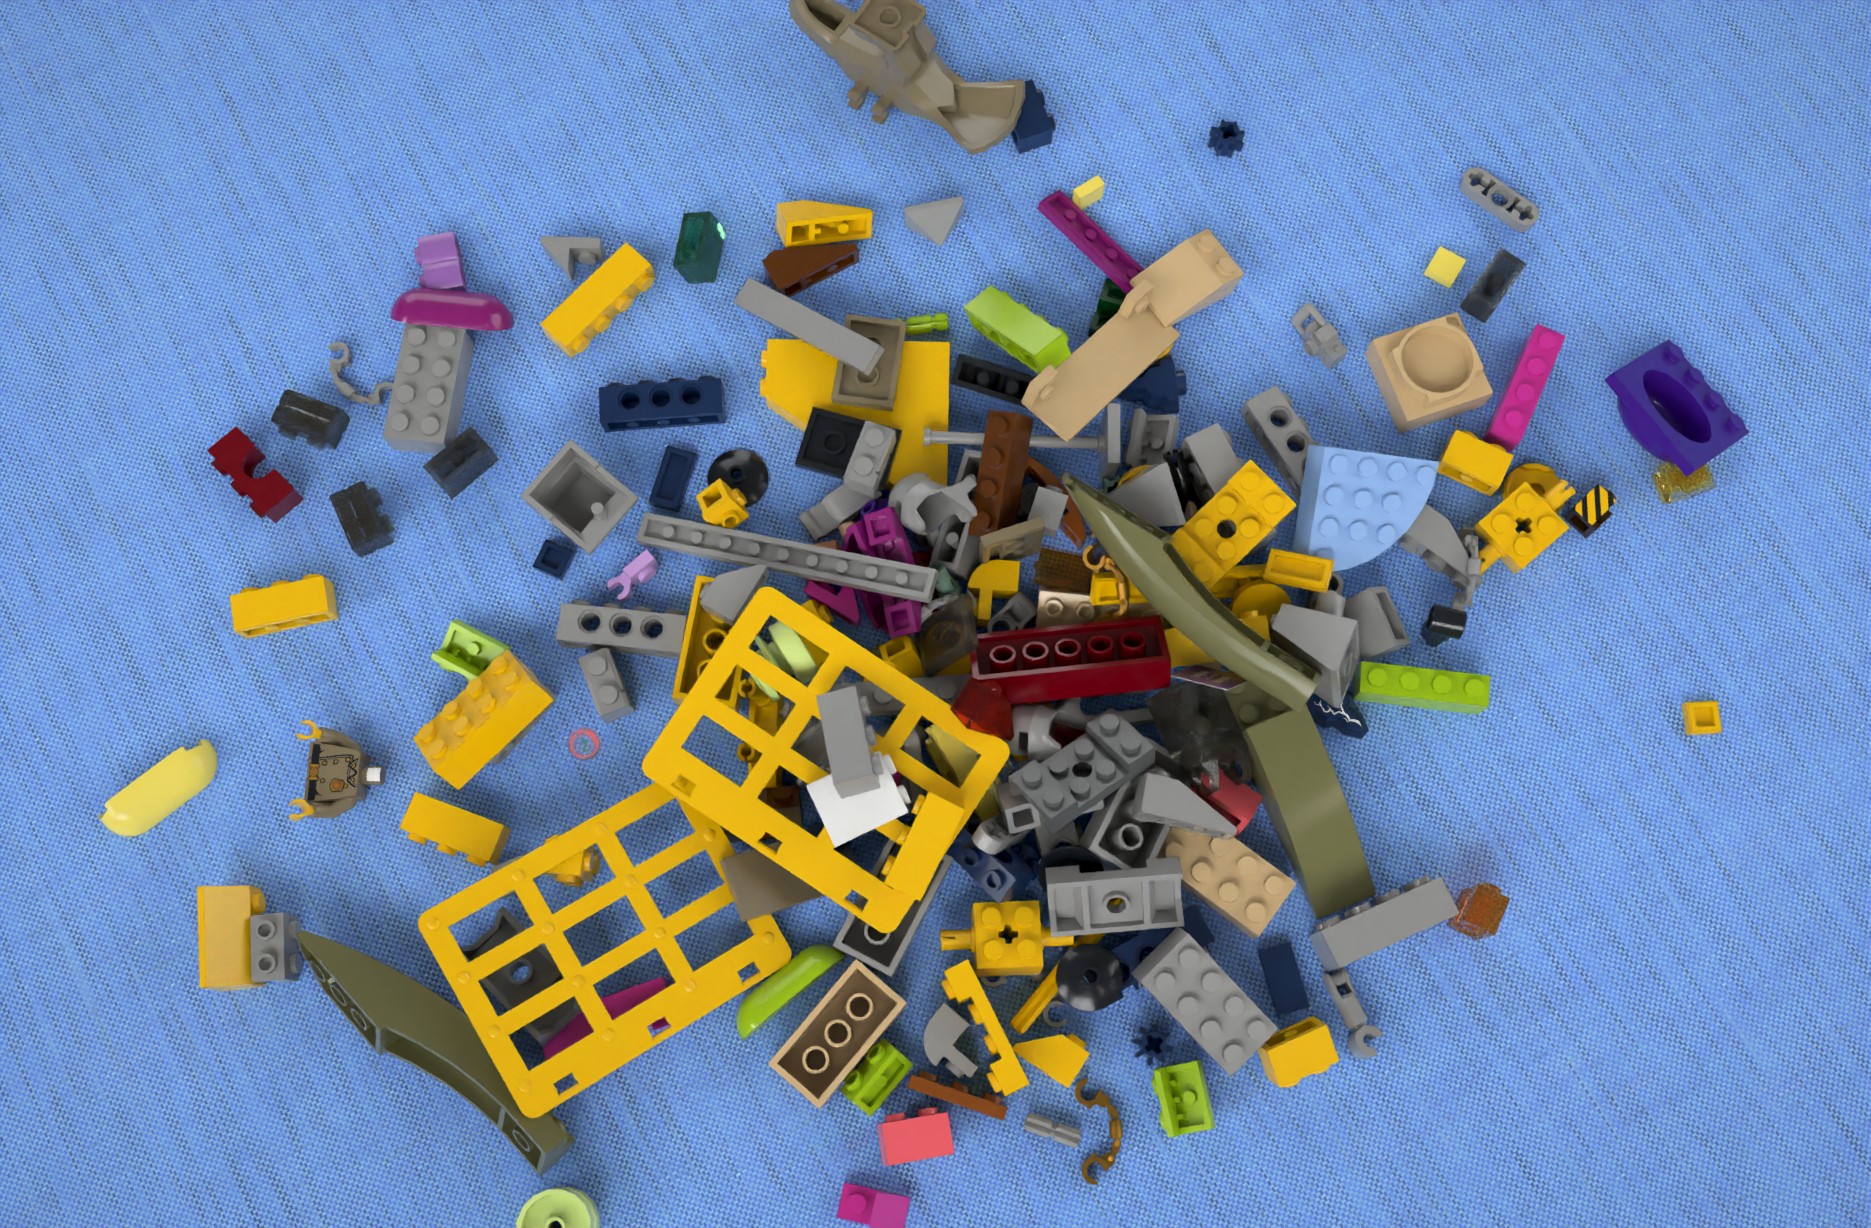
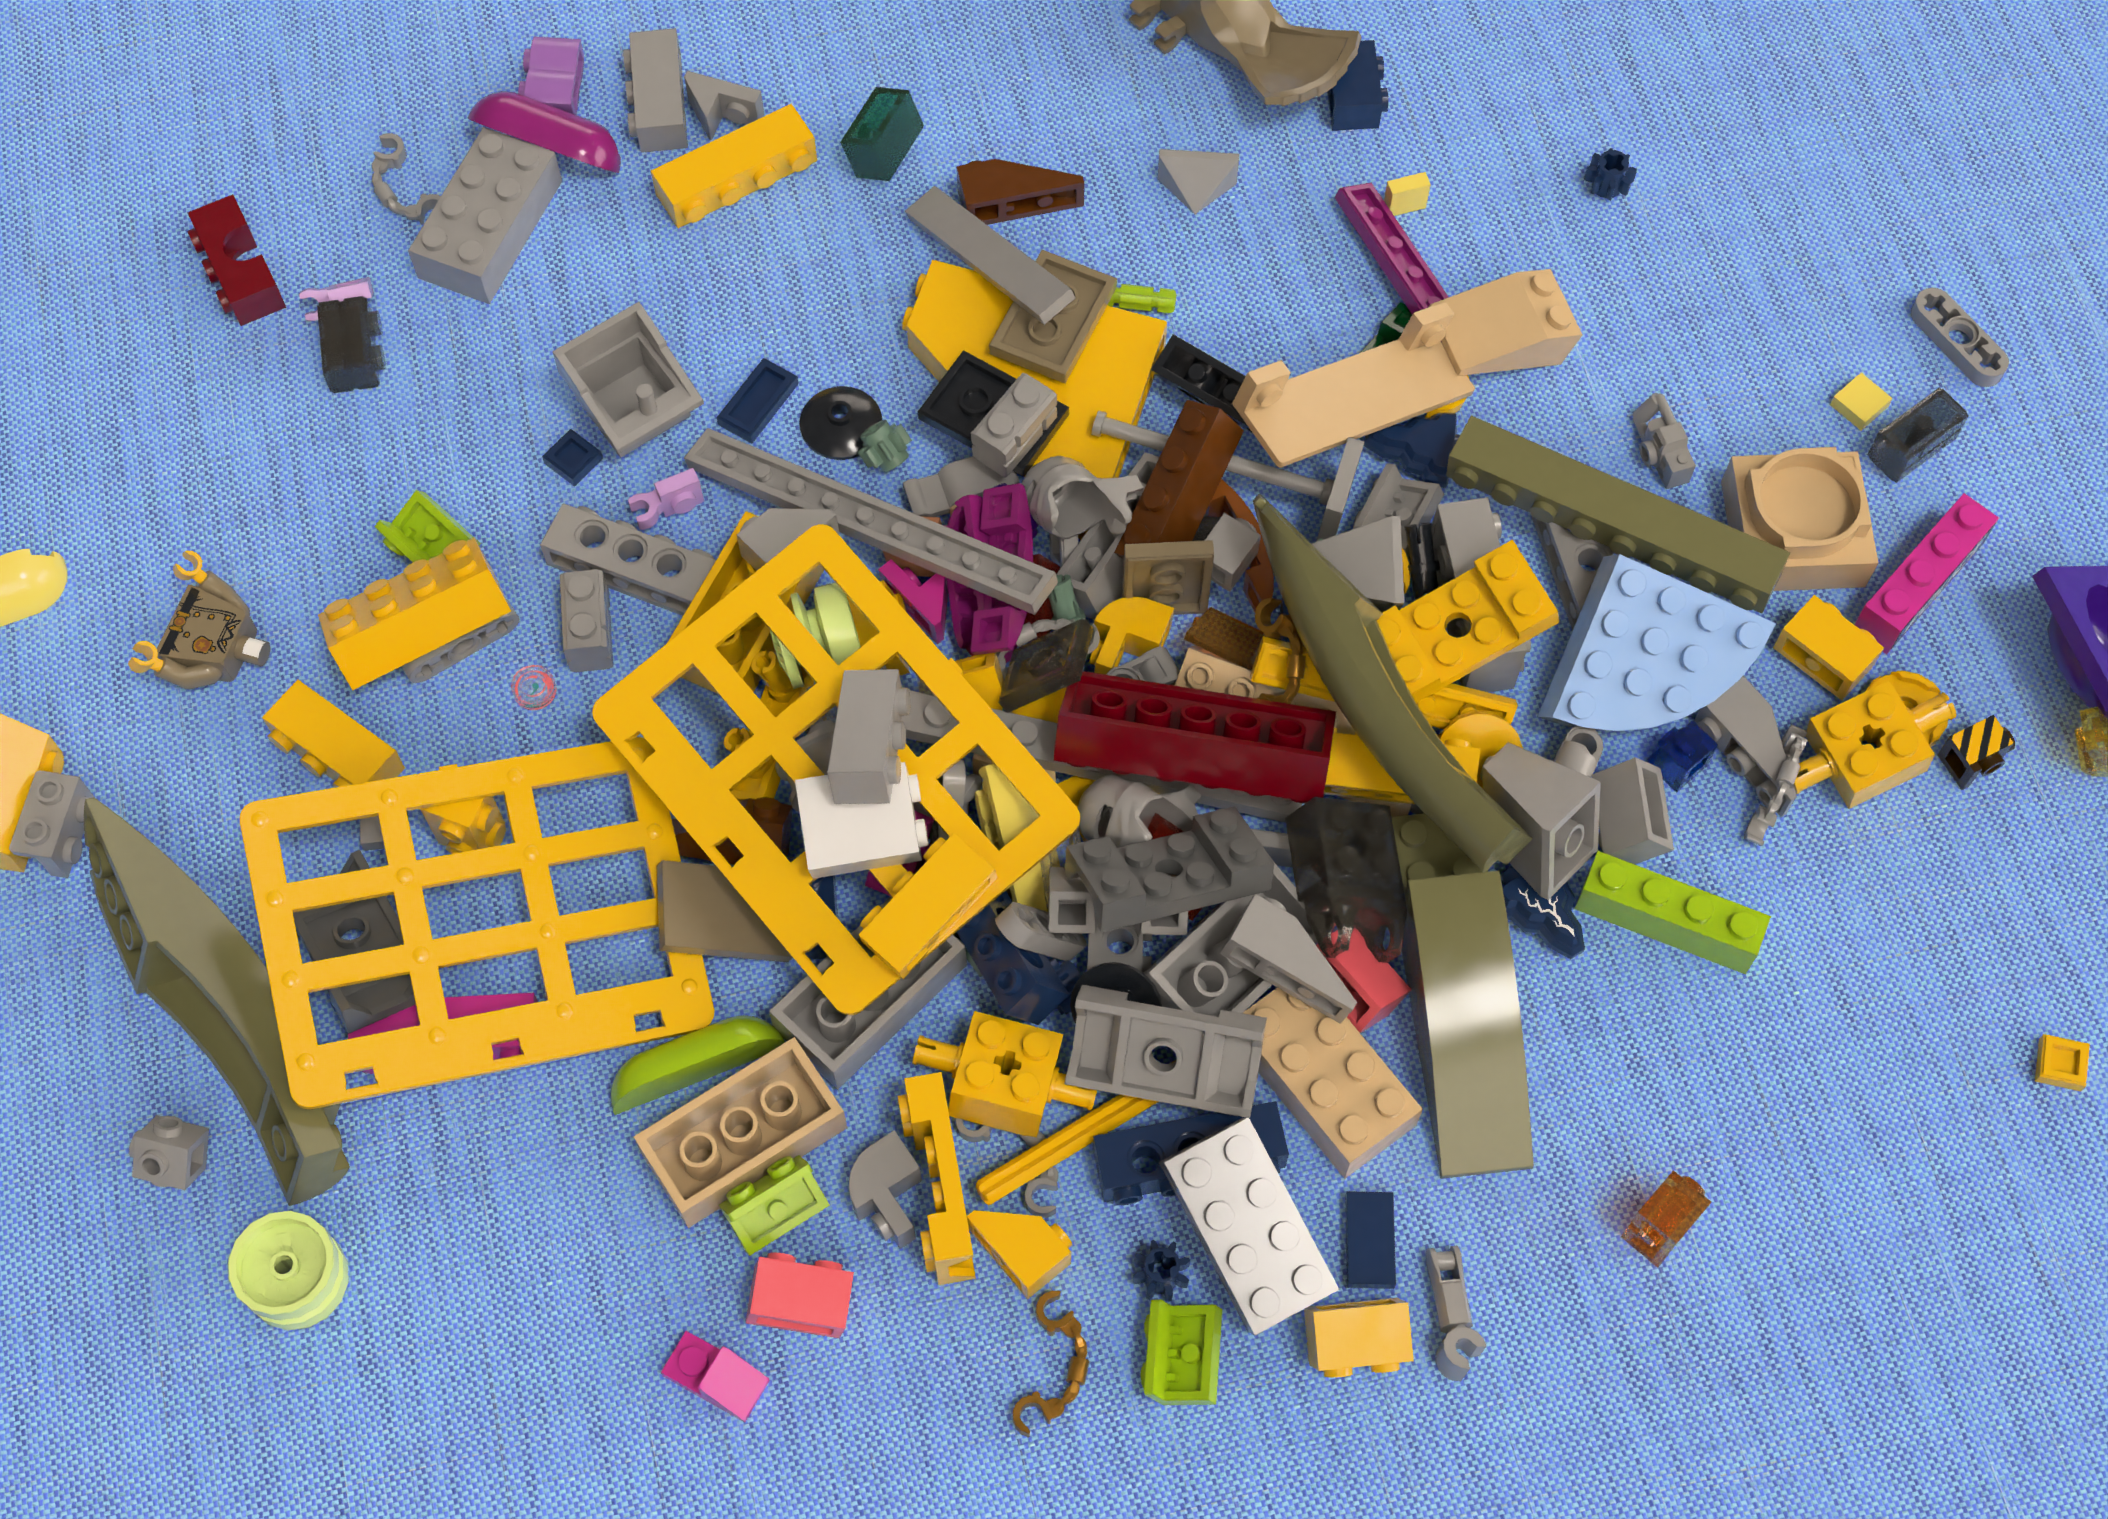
camera: 15 degrees right, 10 degrees down
yellow brick [230,574,339,639] -> none
clear smoke brick [271,389,350,450] -> none
clear smoke brick [422,426,499,499] -> none
dark blue brick [599,376,726,432] -> none
yellow brick [695,478,750,529] -> none
yellow slope [776,200,873,248] -> none
dark orange plate [907,1070,1008,1121] -> none
clear red slope [950,677,1014,741] -> none
lime brick [964,285,1072,374] -> none
light grey piece [1024,1113,1082,1148] -> none
black dish [1056,944,1123,1012] -> none
medium lavender sticker [1170,665,1247,690] -> none
yellow tile [1263,548,1335,593] -> none
light grey brick [1309,875,1460,972] -> none
black piece [1420,604,1467,647] -> none
none -> light grey brick [129,1115,209,1190]
none -> lavender plate [299,277,374,321]
none -> light grey brick [623,28,688,153]
none -> sand green gear [857,420,912,472]
none -> olive brick [1446,415,1791,613]
none -> clear blue brick [1645,720,1718,793]

